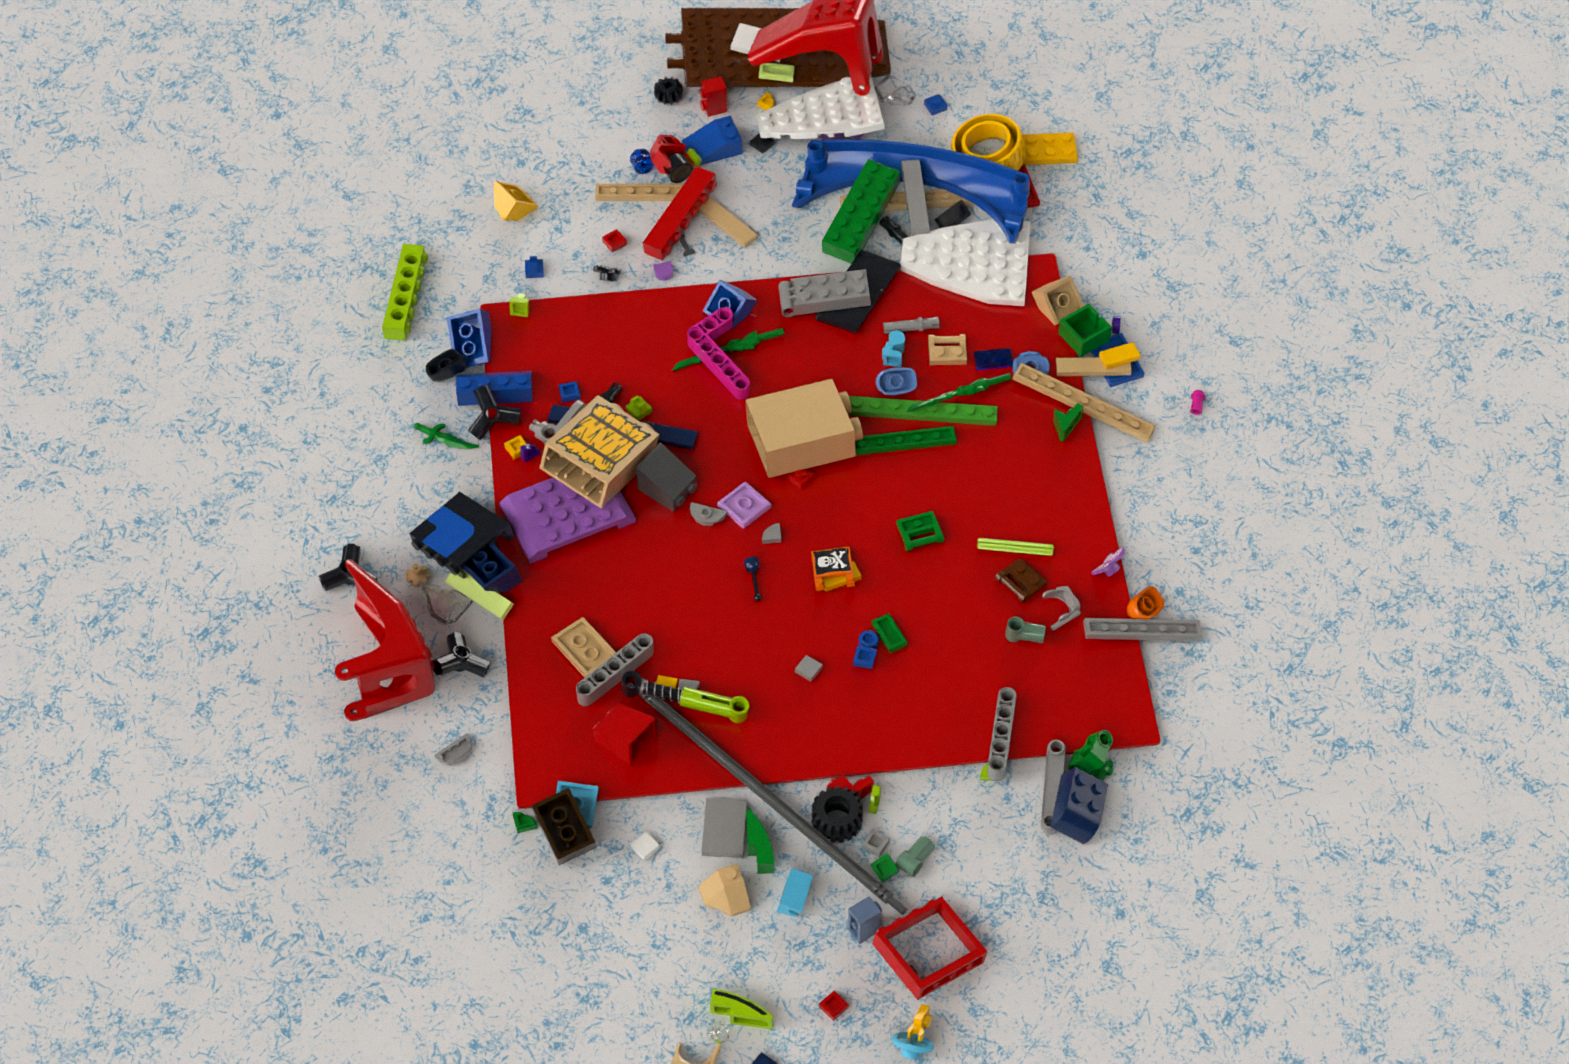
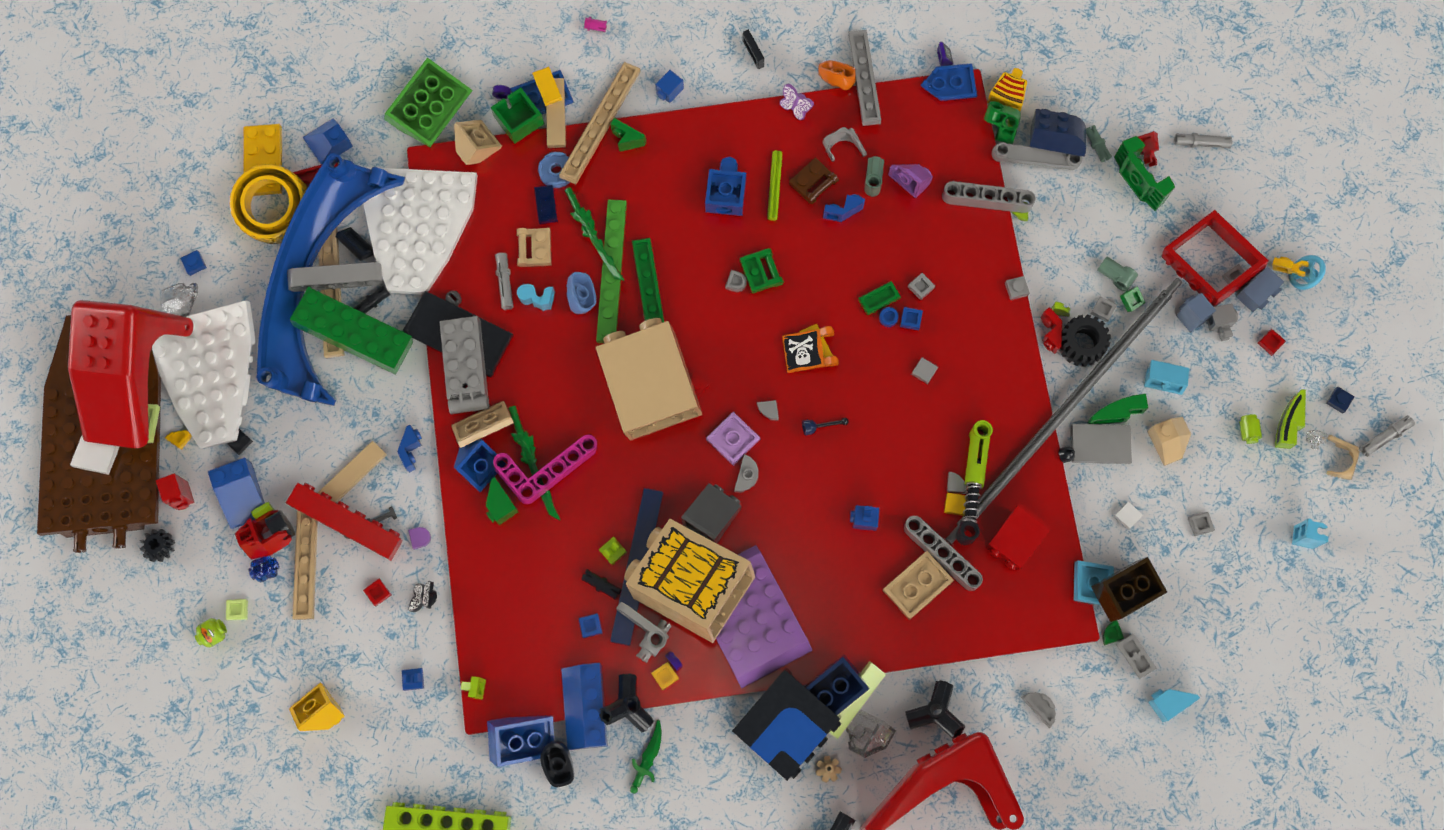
camera: 90 degrees left, 20 degrees up
none -> lime head [195,618,227,648]
none -> yellowish green tile [226,599,248,621]
none -> blue slope [303,118,353,164]
none -> bright green slope [384,57,473,147]
none -> blue slope [397,425,422,473]
none -> dark grey hinge [446,291,462,306]
none -> tan tile [452,401,514,448]
none -> green slope [486,477,518,525]
none -> blue brick [655,70,684,103]
none -> blue brick [705,157,746,216]
none -> light grey tile [725,270,747,292]
none -> black tile [742,29,765,69]
none -> blue slope [823,194,865,222]
none -> blue brick [850,505,879,531]
none -> medium lavender slope [888,164,933,198]
none -> light grey plate [908,273,935,300]
none -> blue tile [920,63,977,101]
none -> dark purple slope [937,42,953,66]
none -> yellow torso [987,68,1027,111]
none -> light grey plate [1005,276,1030,300]
none -> black hinge [1059,447,1075,463]
none -> sand green pin [1086,125,1112,162]
none -> green plate [1114,136,1175,211]
none -> light grey hinge [1116,634,1157,679]
none -> red plate [1138,131,1159,167]
none -> medium azure slope [1148,689,1200,722]
none -> light grey pin [1174,133,1232,148]
none -> light grey tile [1188,512,1215,536]
none -> light grey brick [1207,304,1238,341]
none -> sand blue brick [1237,266,1284,312]
none -> lime brick [1239,414,1262,444]
none -> medium azure hinge [1292,518,1329,549]

